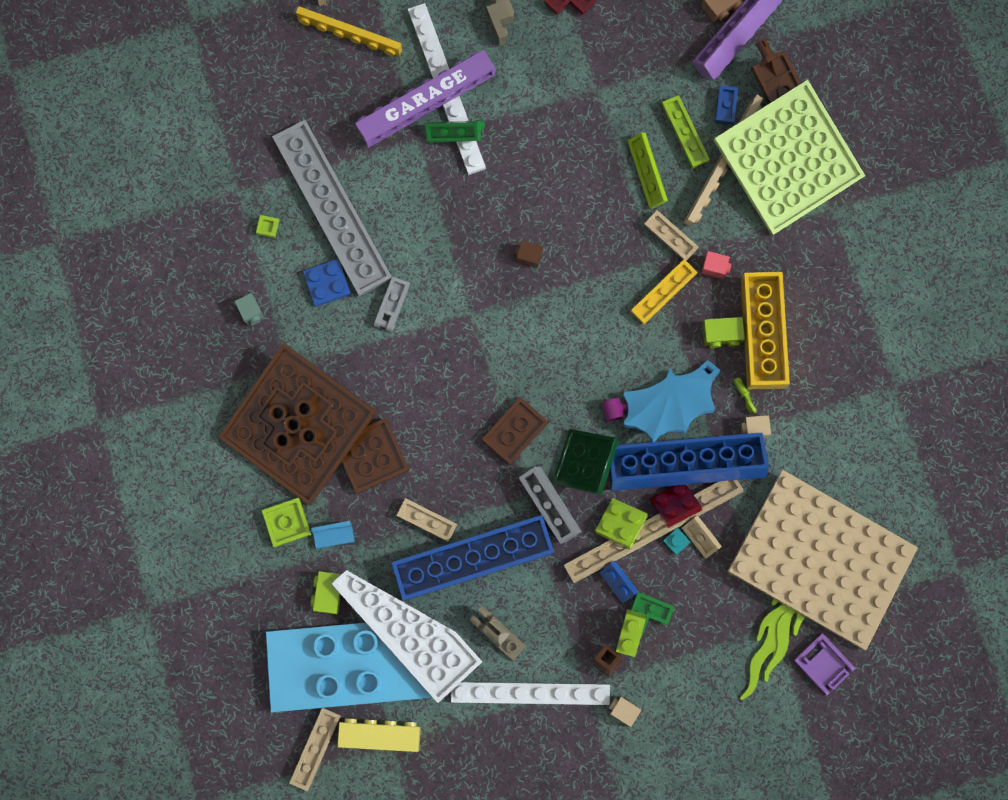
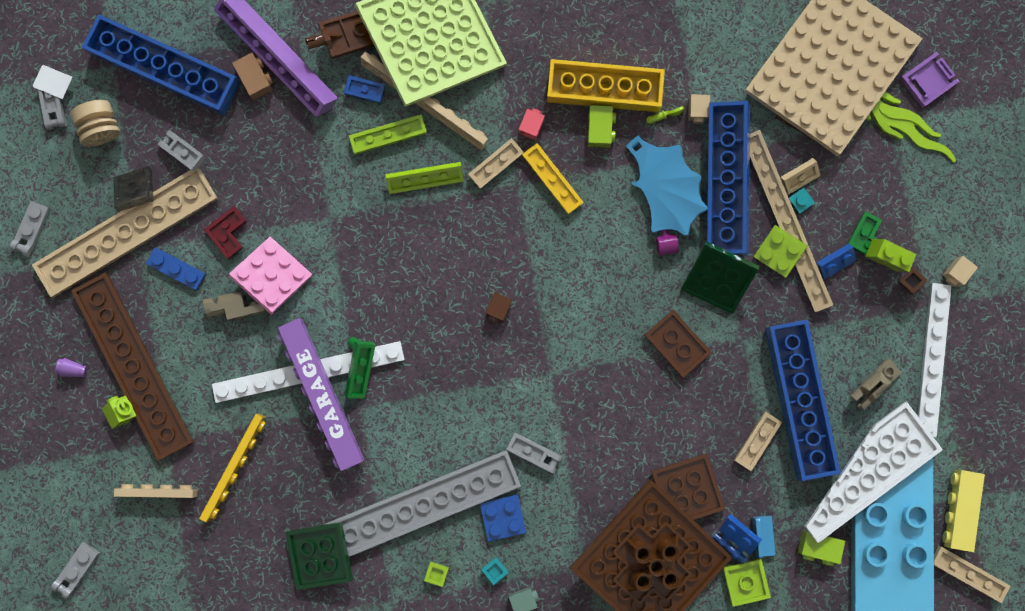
camera: 85 degrees left, 5 degrees up
light grey brick [519,467,582,544] -> none
dark red plate [650,485,702,528] -> none
none -> bright pink plate [229,237,312,315]
none -> dark green plate [285,522,353,590]
none -> teal plate [481,557,509,585]
none -> blue plate [713,514,762,564]

